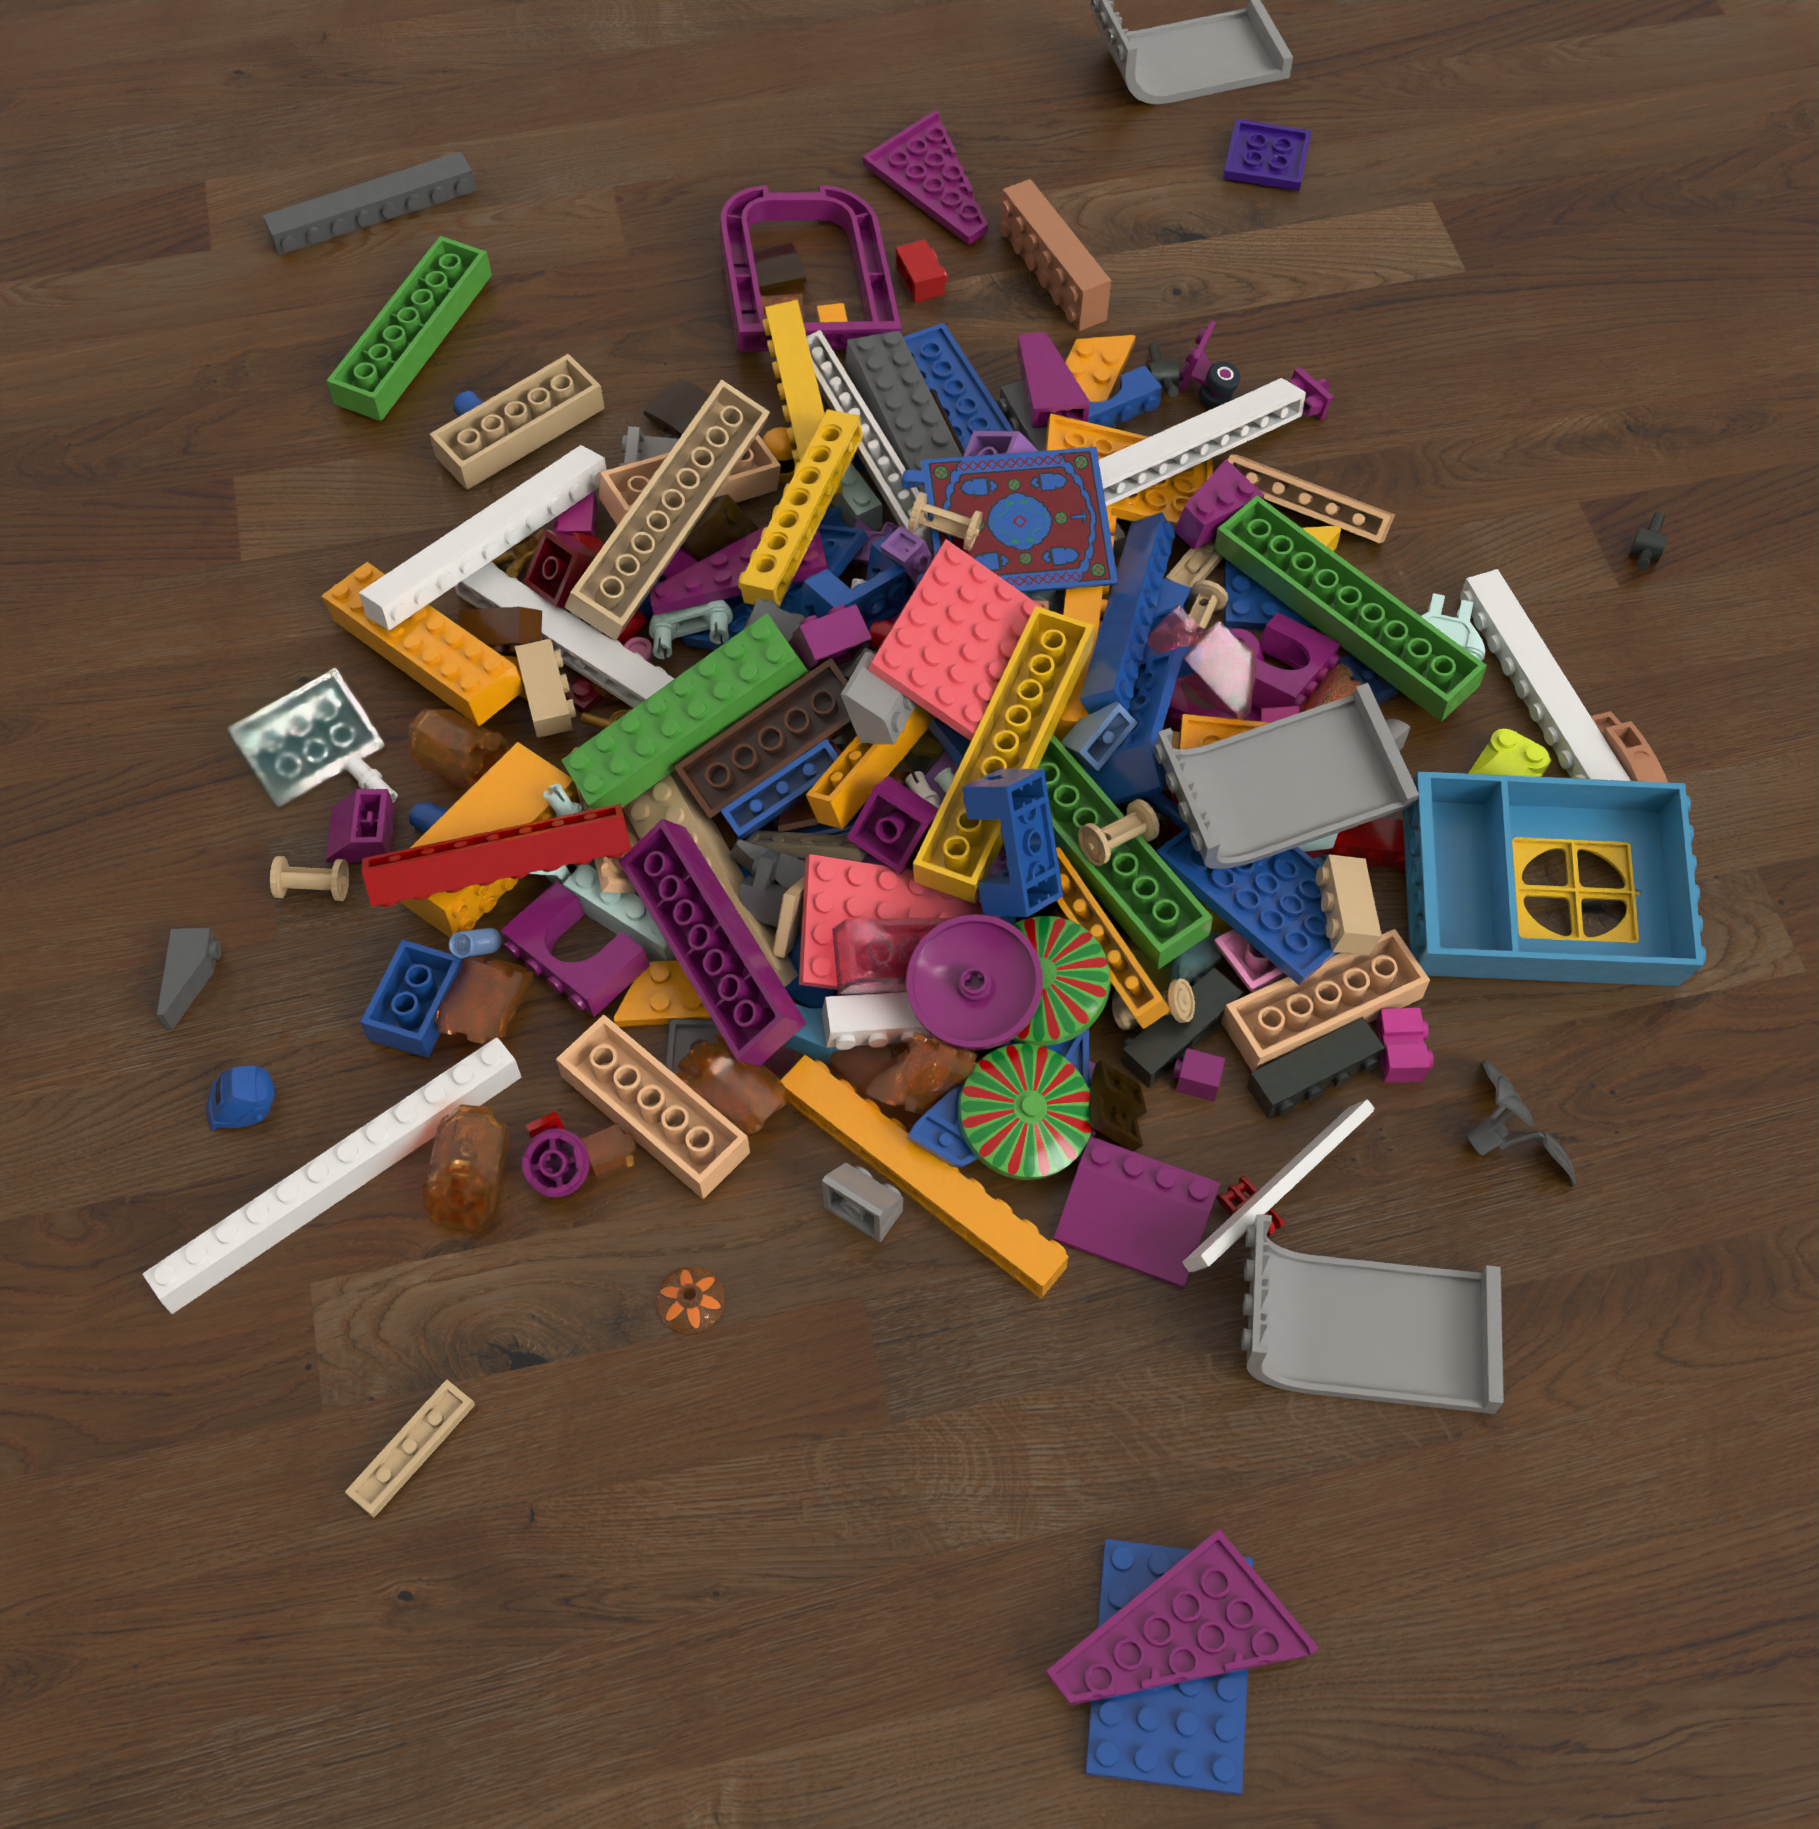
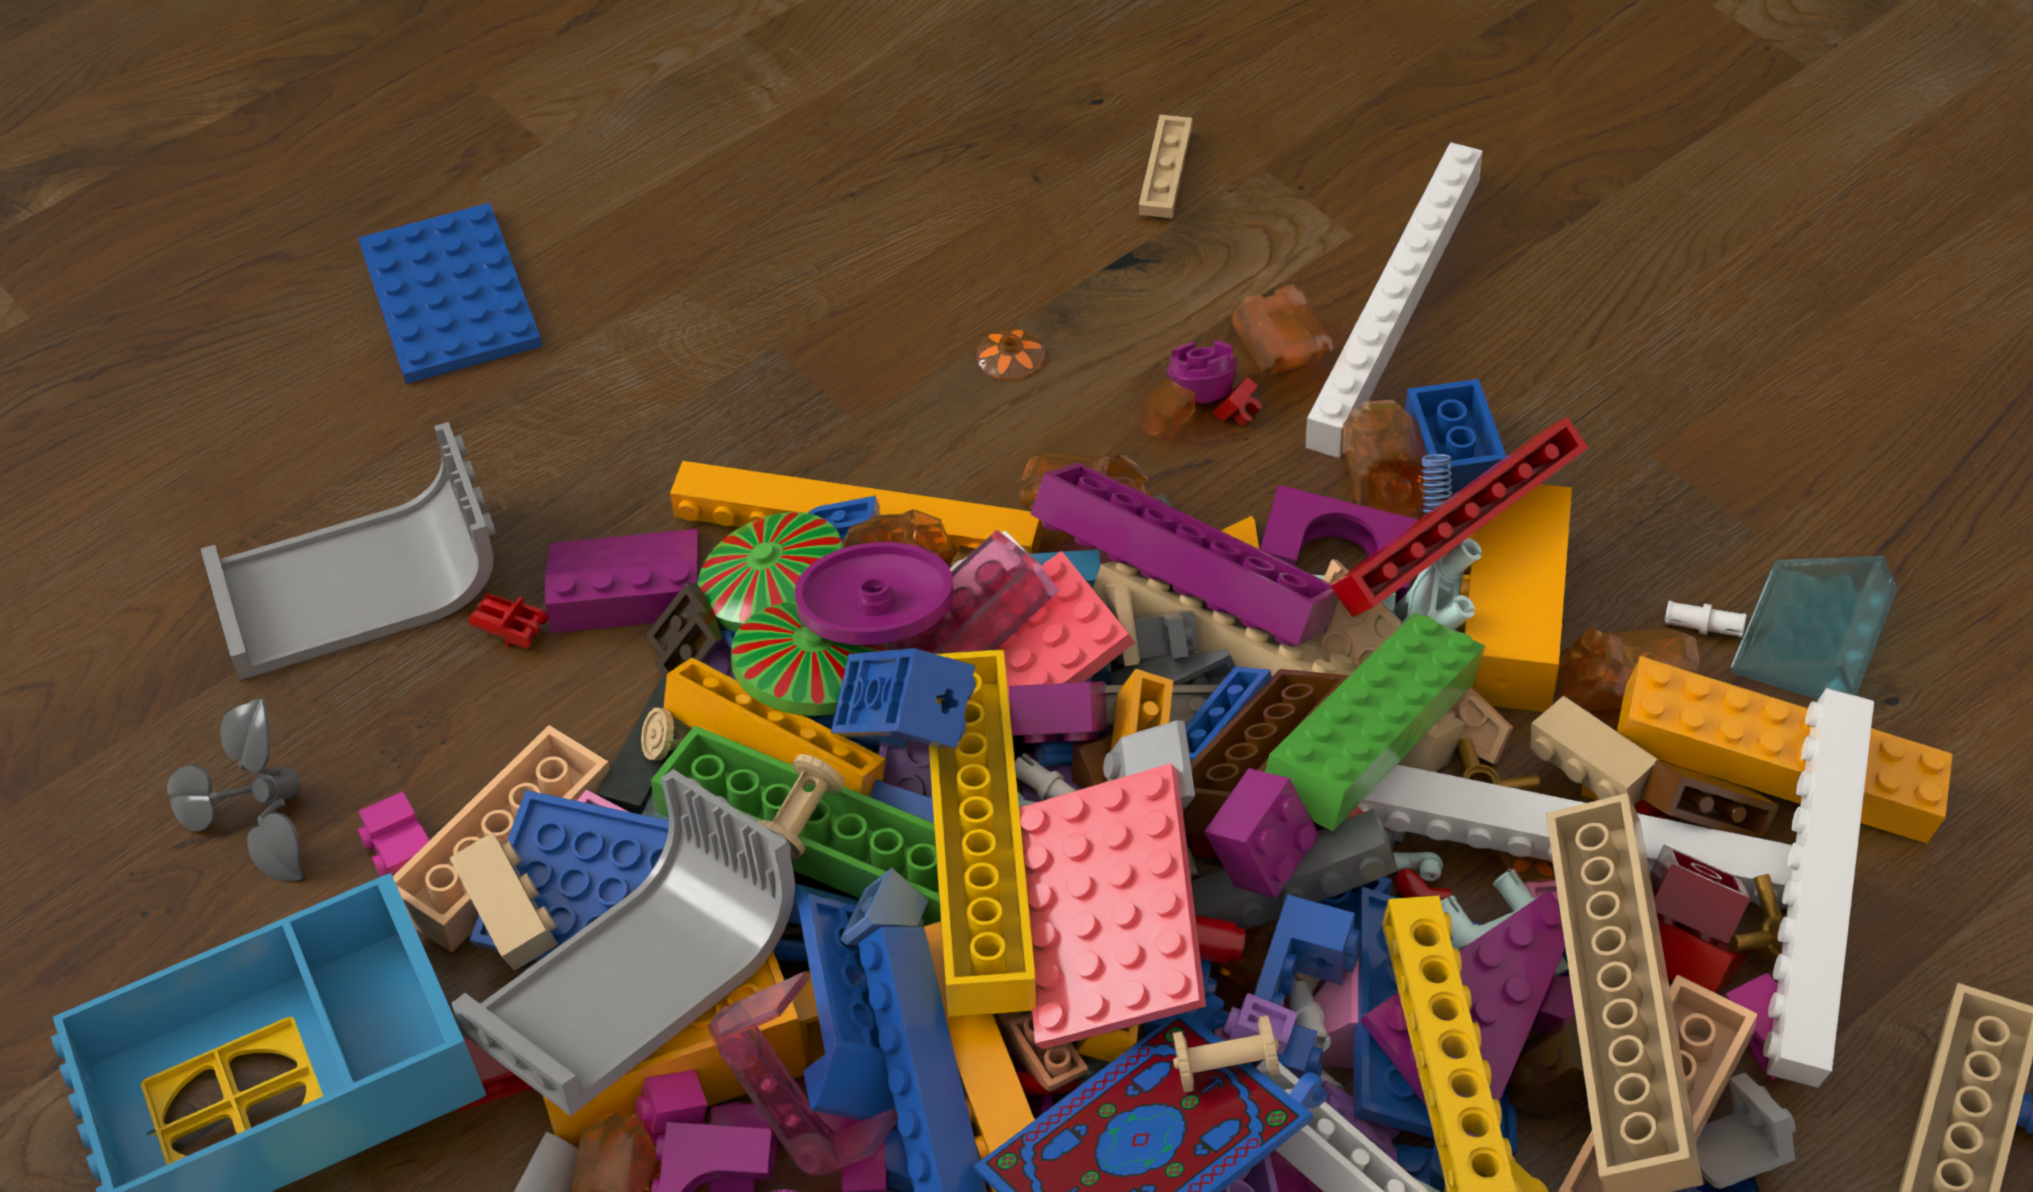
camera: 155 degrees right, 10 degrees down
dark grey slope [157,928,221,1030] -> none
blue helmet [206,1066,276,1130] -> none
tan hose [270,856,349,901] -> none
magenta slope [325,789,395,863] -> none
blue brick [409,802,448,834] -> none
light nougat brick [556,1015,750,1199] -> none
light grey slope [822,1163,903,1242] -> none
magenta wing [1045,1529,1319,1706] -> none
magenta brick [1172,1048,1226,1101] -> none
white tile [1182,1099,1375,1272] -> none
pearl dark grey brick [1247,1017,1385,1119] -> none

